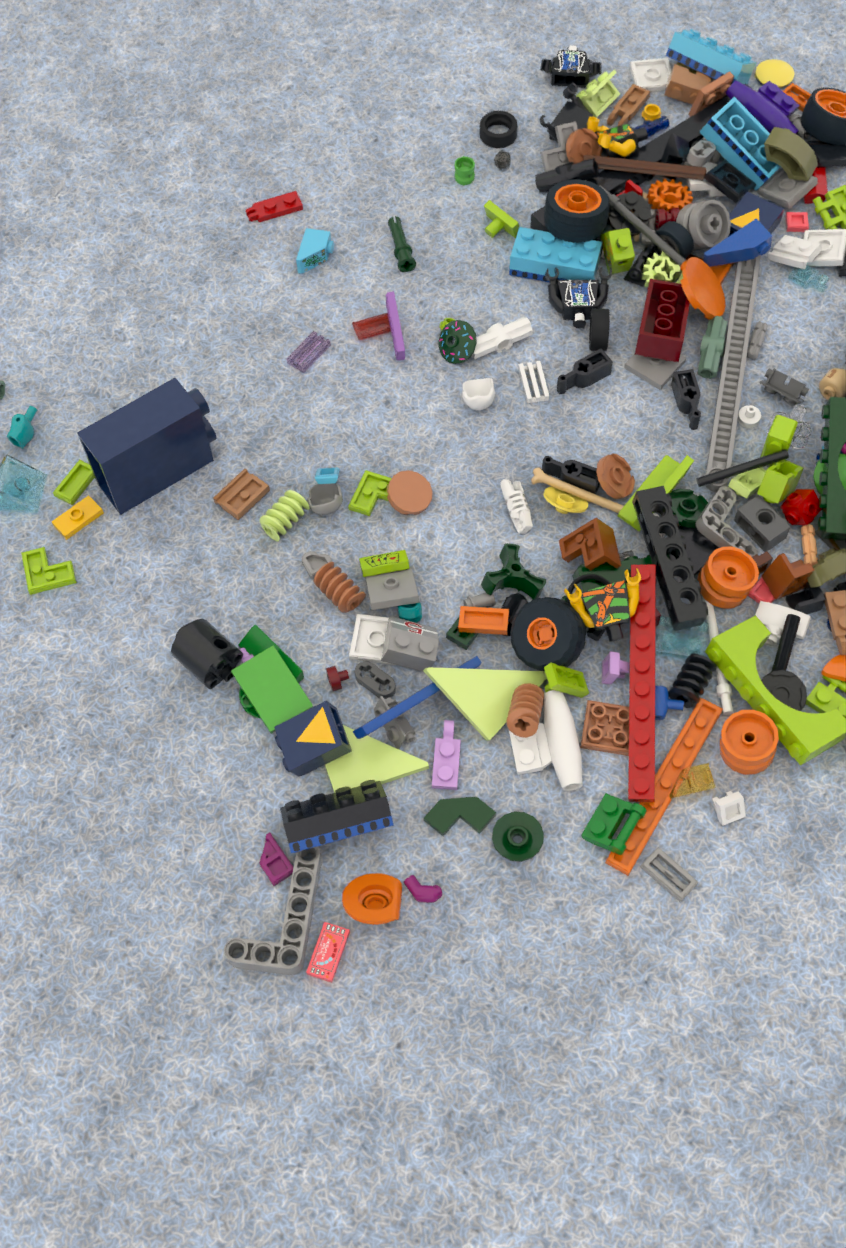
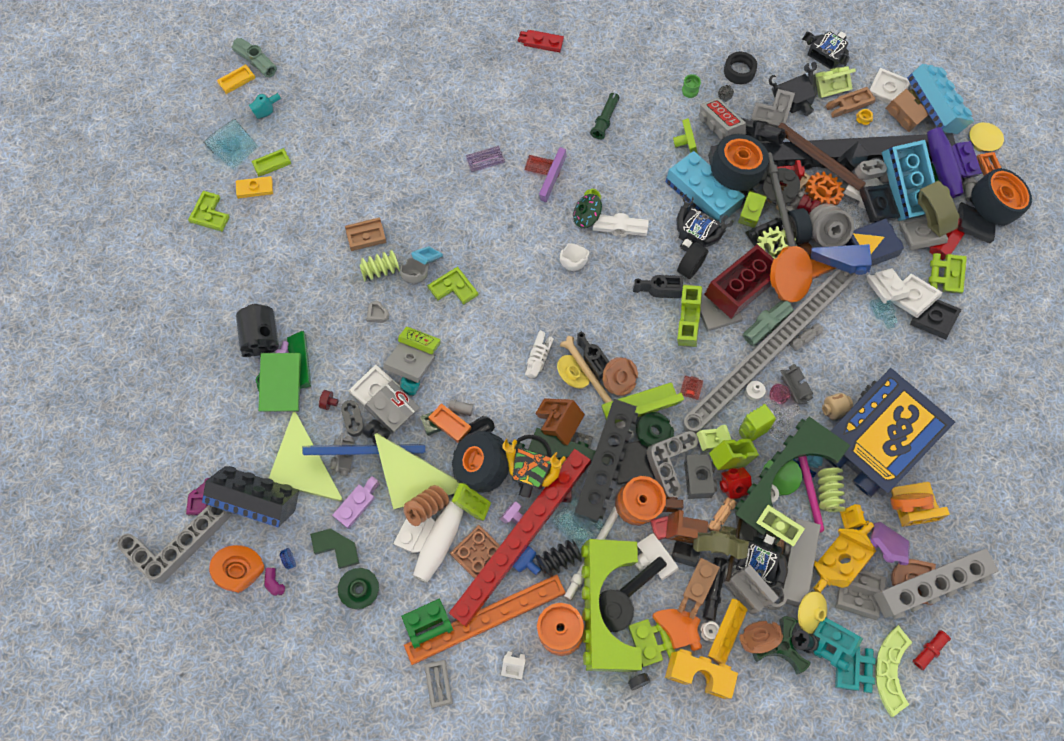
camera: 30 degrees right, 5 degrees up
dark blue brick [77,377,217,515] -> none
dark blue brick [274,701,352,777] -> none
medium azure slope [296,228,334,274] -> none
coral tile [306,922,350,983] -> none
nougat piece [314,562,366,613] -> none
nougat tile [387,470,432,515] -> none
dark green piece [481,543,546,600] -> none
white tile [518,361,549,403] -> none
nougat tile [566,128,602,164] -> none
torso [587,116,648,159] -> none
clear blue pin [633,115,669,137] -> none
clear yellow tile [669,763,716,799] -> none
black piece [671,369,701,430] -> none
nougat tile [688,71,734,117] -> none
black bar [696,449,789,487] -> none
coral tile [785,212,809,232] -> none
none -> clear blue tile [280,548,296,570]
none -> black wheel [363,419,390,445]
none -> lime arch [677,285,702,347]
none -> clear red tile [680,376,703,400]
none -> light grey brick [699,97,746,140]
none -> clear pink tile [770,384,790,404]

